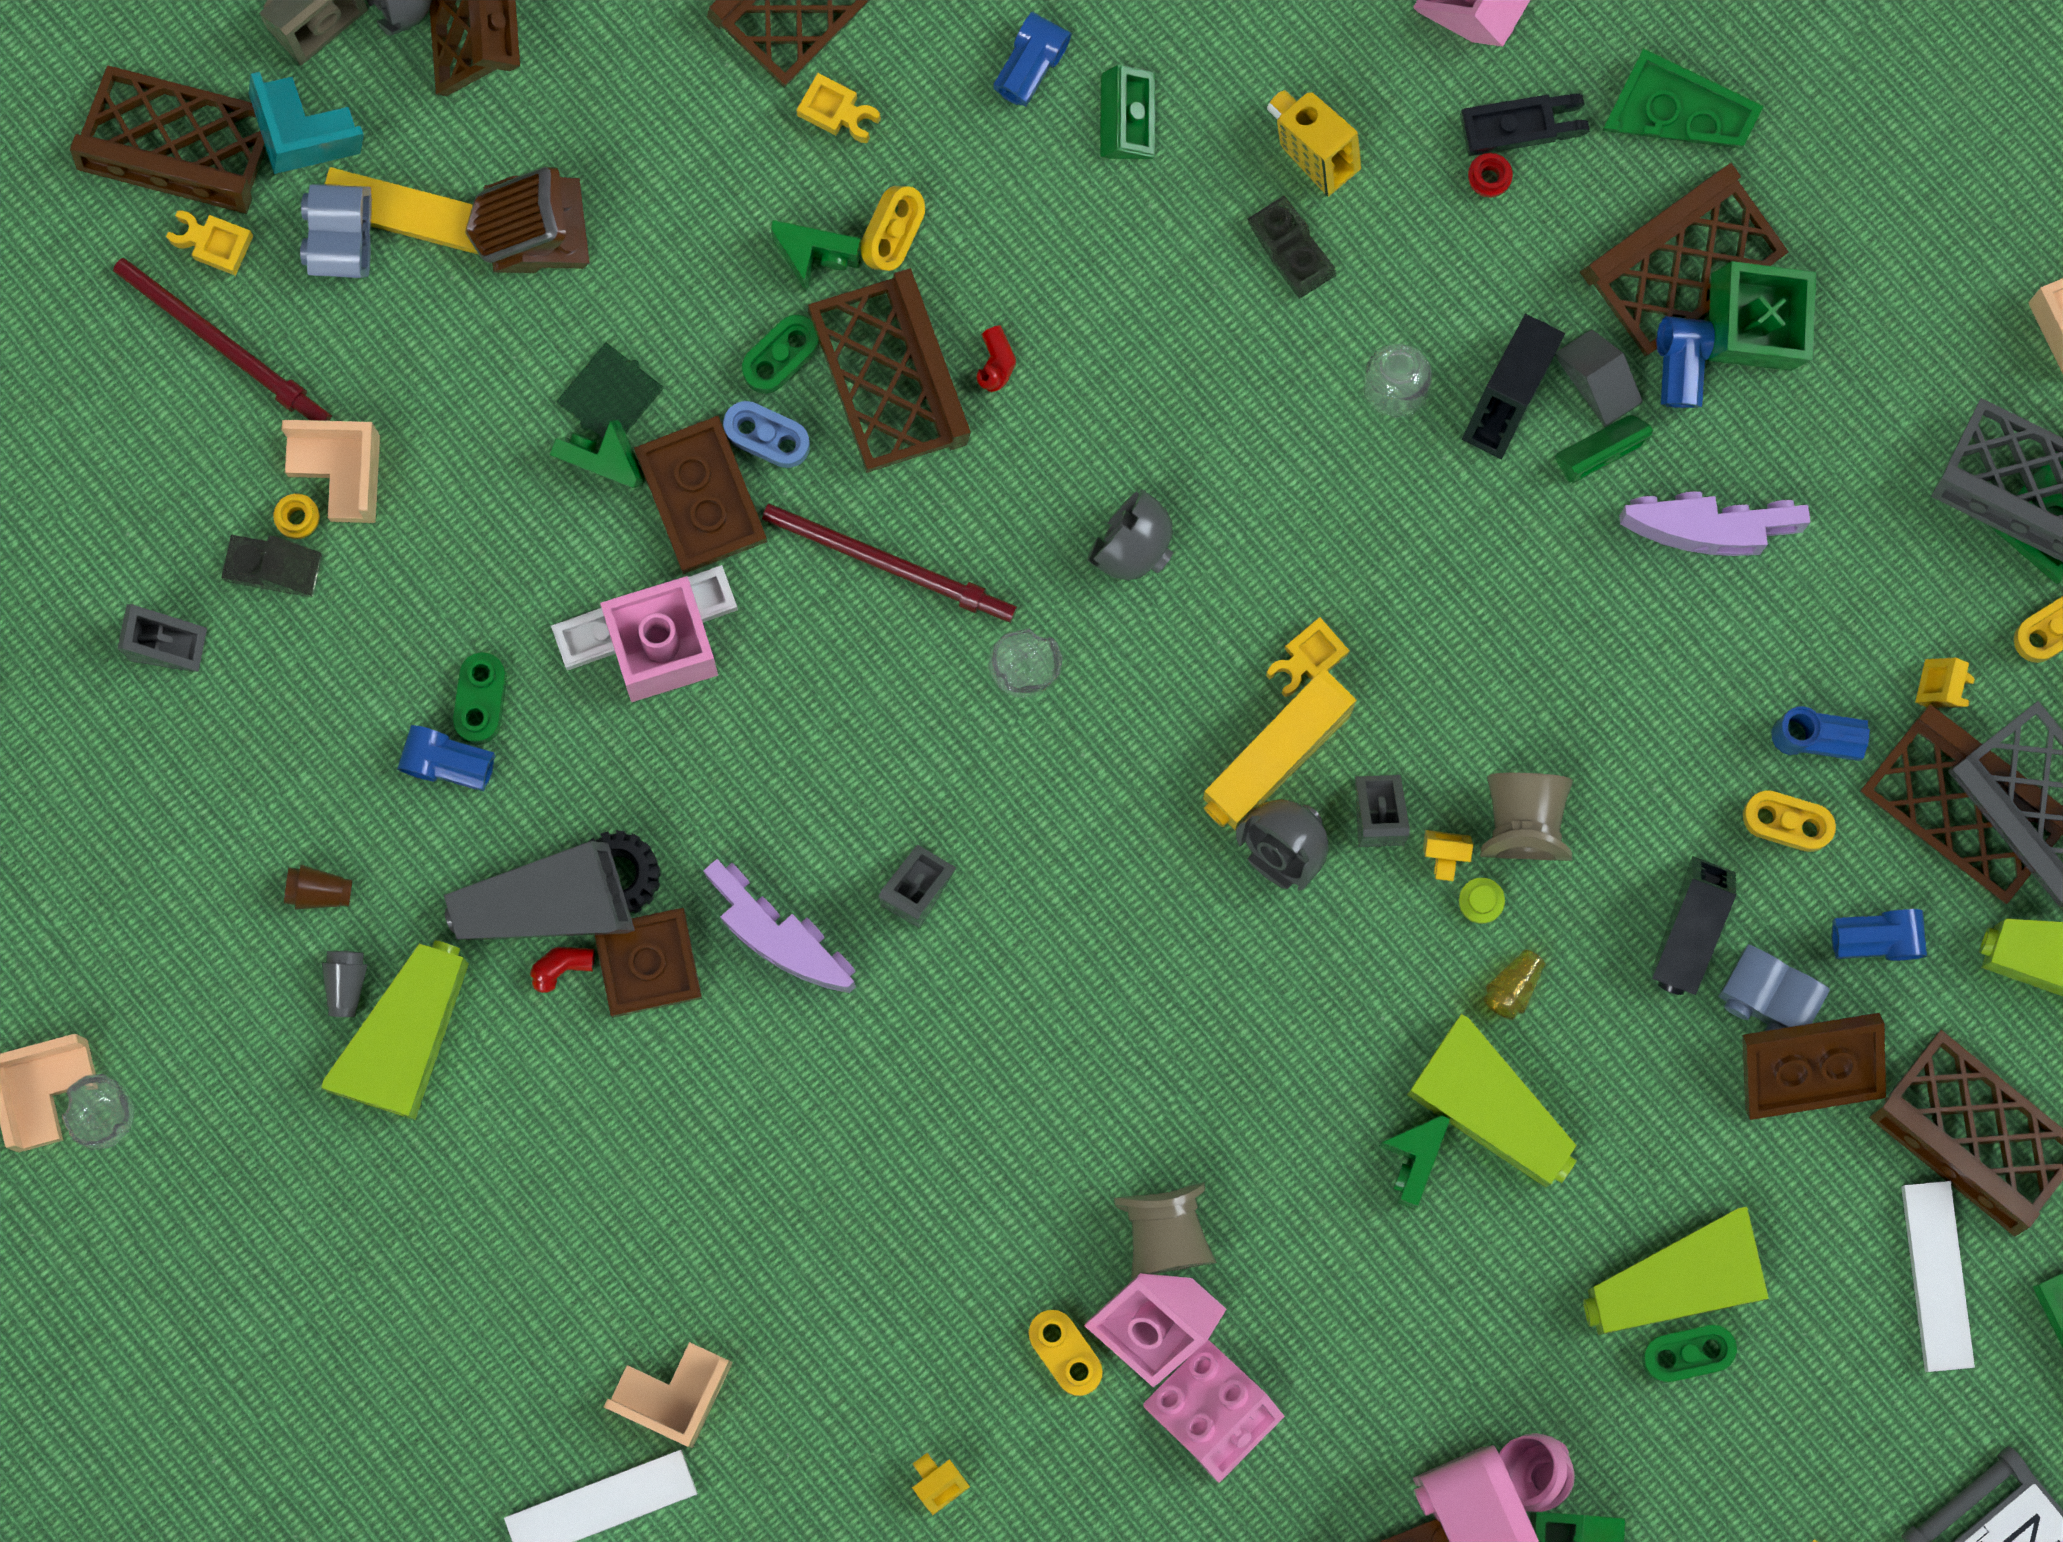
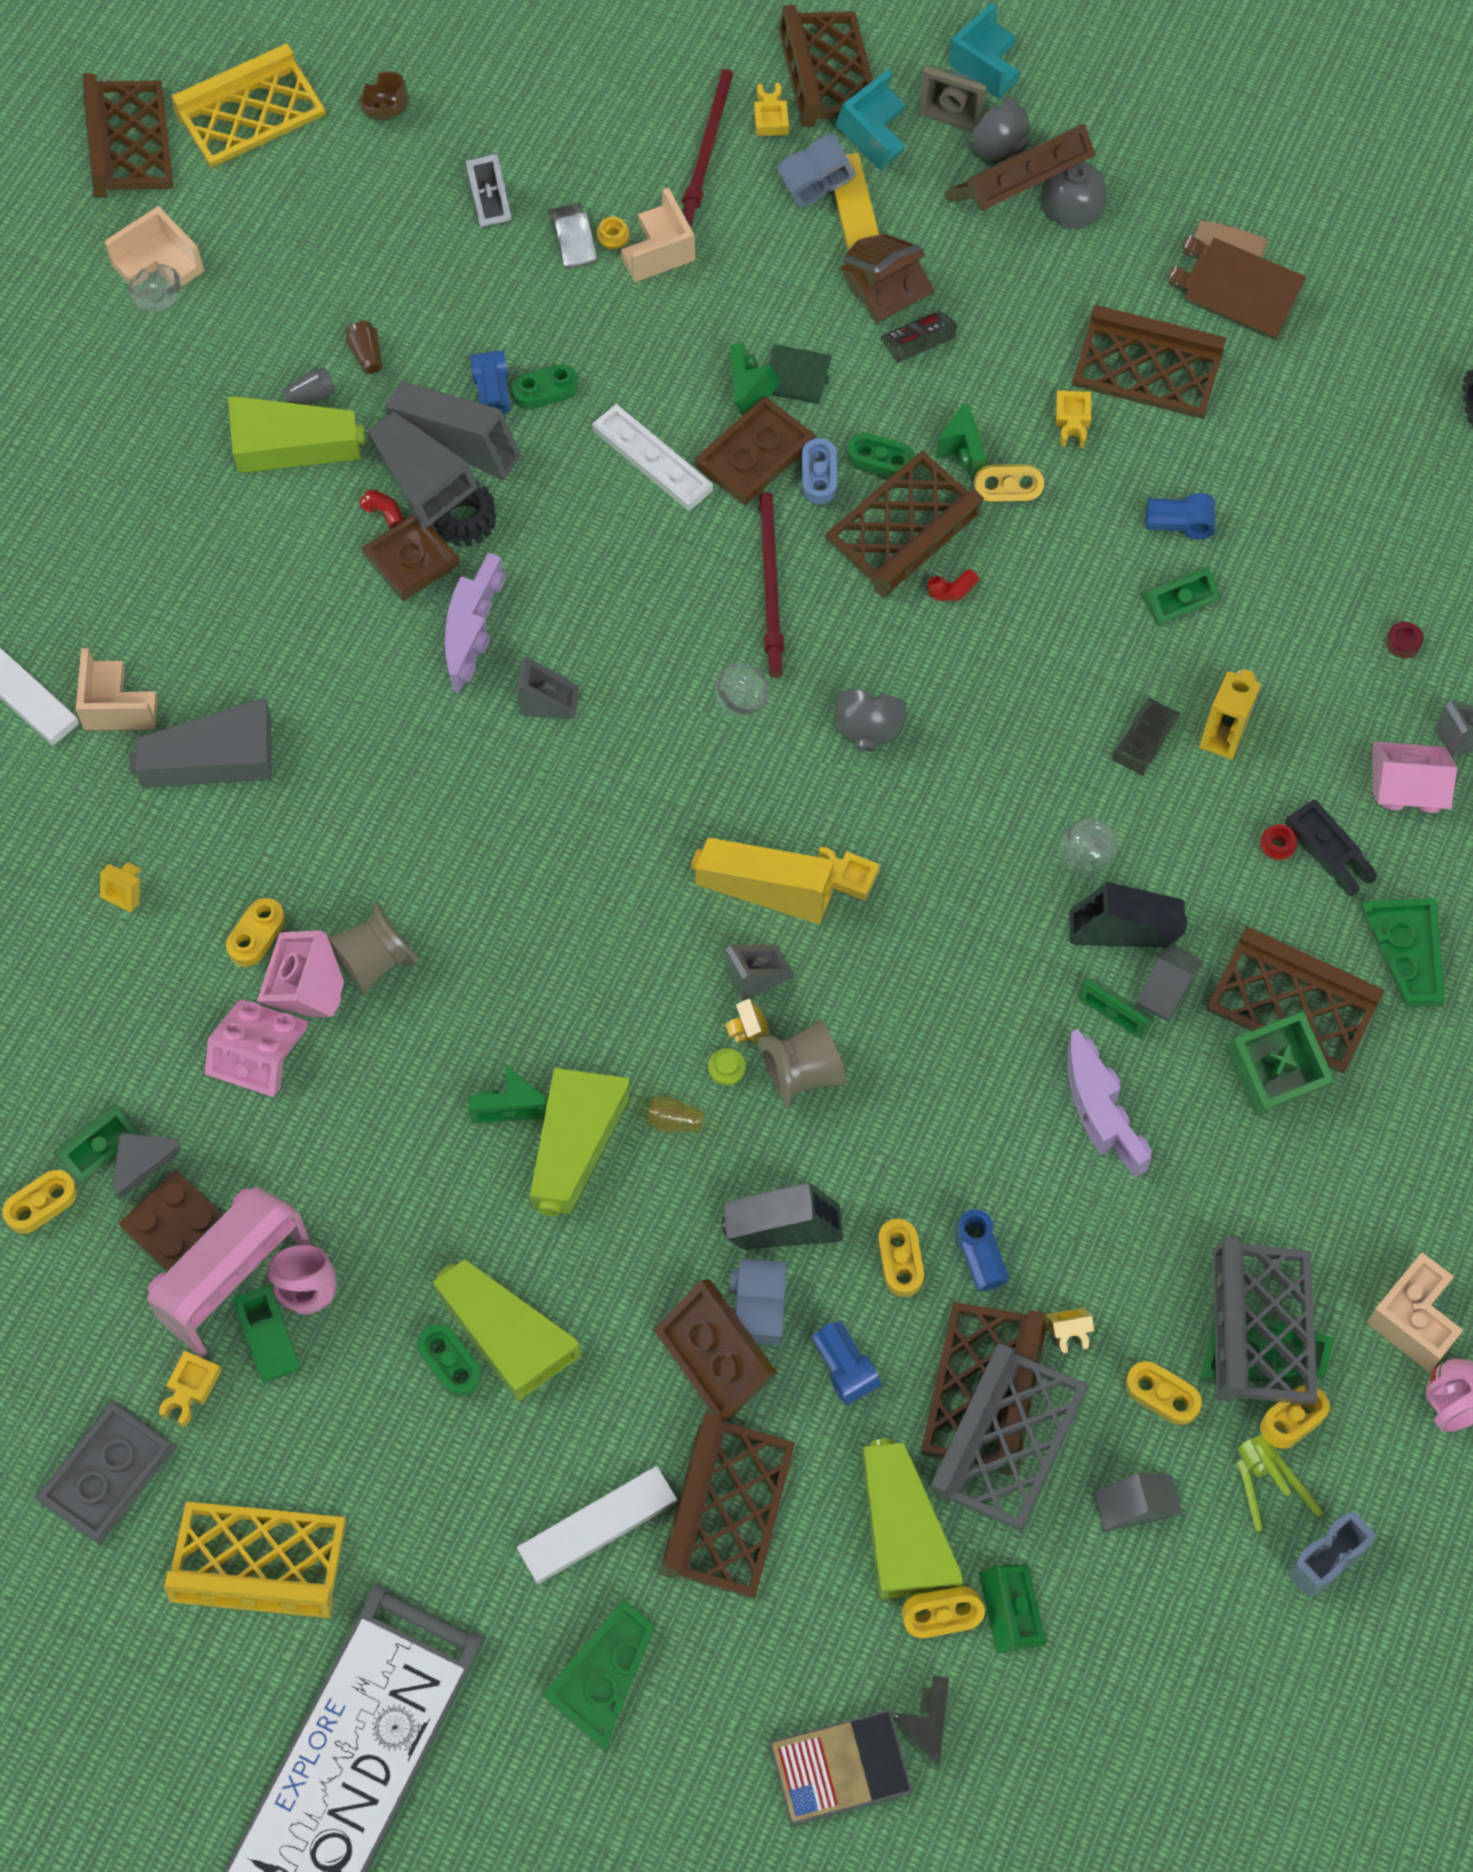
camera: 65 degrees right, 15 degrees down
bright pink slope [600,576,718,702] -> none
dark grey cylinder [1236,799,1329,891] -> none
blue piece [1656,316,1715,408] -> none
none -> dark grey slope [130,699,272,788]
none -> dark grey slope [384,381,522,480]
none -> clear smoke slope [881,310,957,363]

